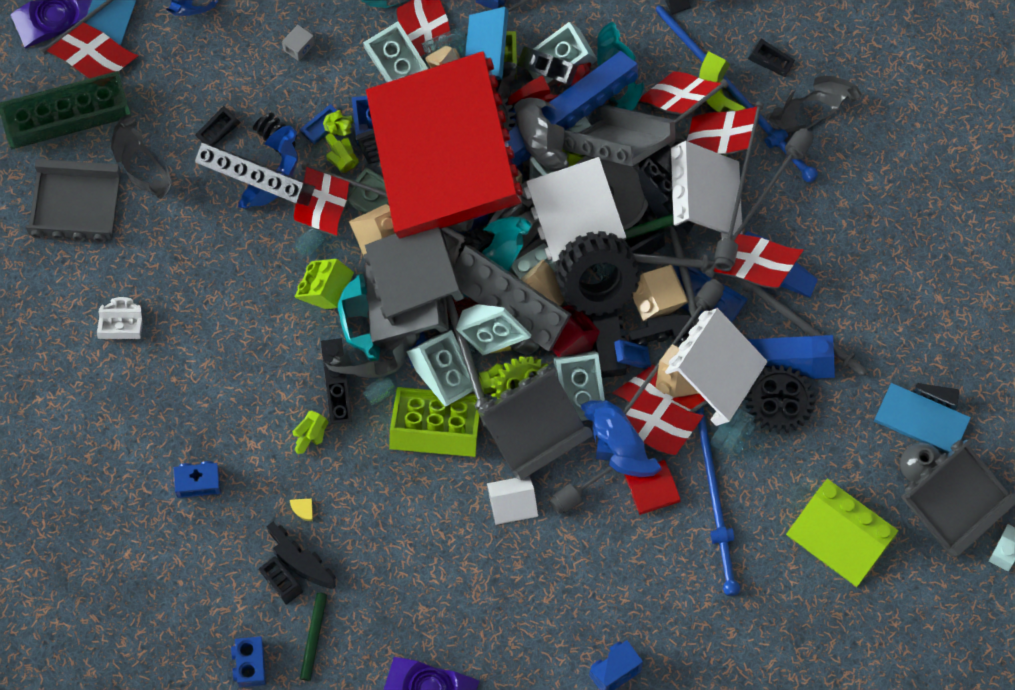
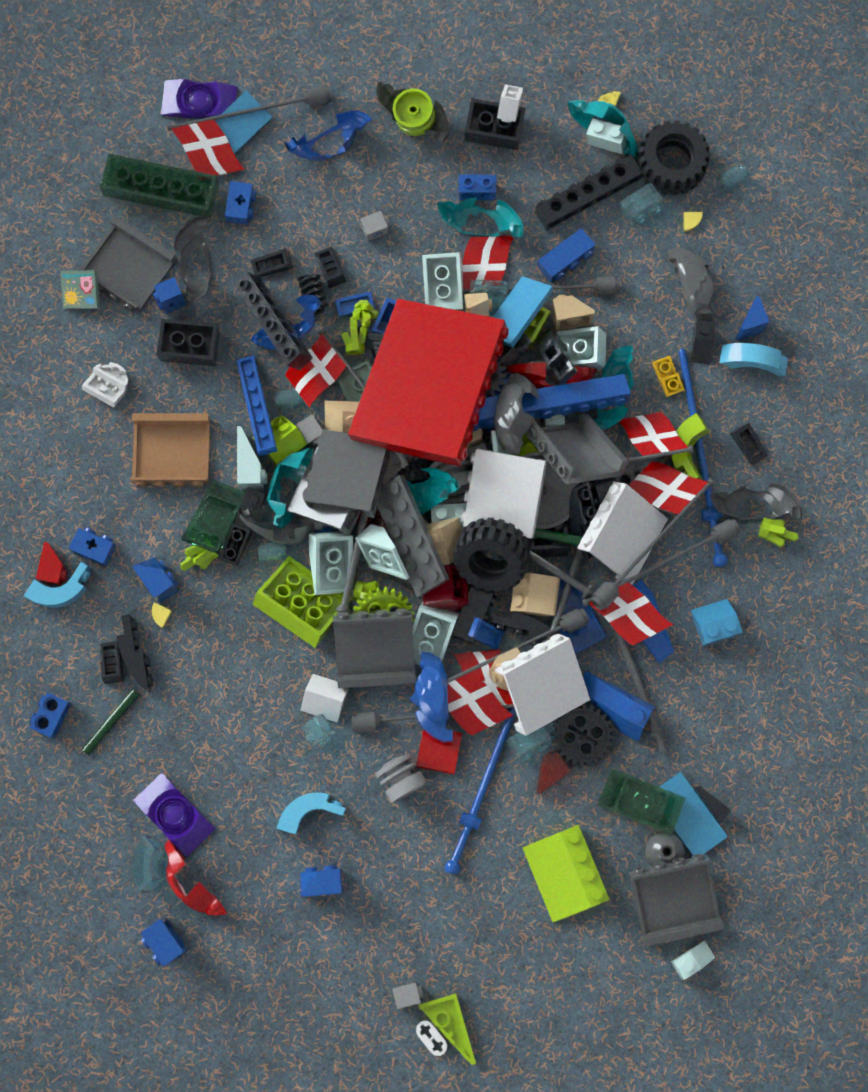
camera: 30 degrees right, 10 degrees up
none -> medium azure arch [24,562,91,608]
none -> red slope [35,542,68,586]
none -> sand green tile [60,270,100,309]
none -> medium nougat panel [130,413,210,487]
none -> blue slope [132,557,179,604]
none -> blue brick [153,277,186,314]
none -> black brick [156,318,220,366]
none -> clear green slope [181,480,246,554]
none -> blue brick [225,181,256,225]
none -> blue tile [236,355,277,456]
none -> light aqua slope [237,426,268,489]
none -> medium azure arch [277,793,346,835]
none -> light grey brick [296,415,322,447]
none -> clear light blue brick [301,714,335,746]
none -> black slope [314,246,346,289]
none -> light grey wheel [375,753,427,803]
none -> clear red slope [536,751,571,795]
none -> tan slope [551,295,595,331]
none -> clear green slope [598,768,686,835]
none -> yellow slope [651,356,684,397]
none -> dark azure slope [690,599,743,647]
none -> lime rock [758,518,799,547]

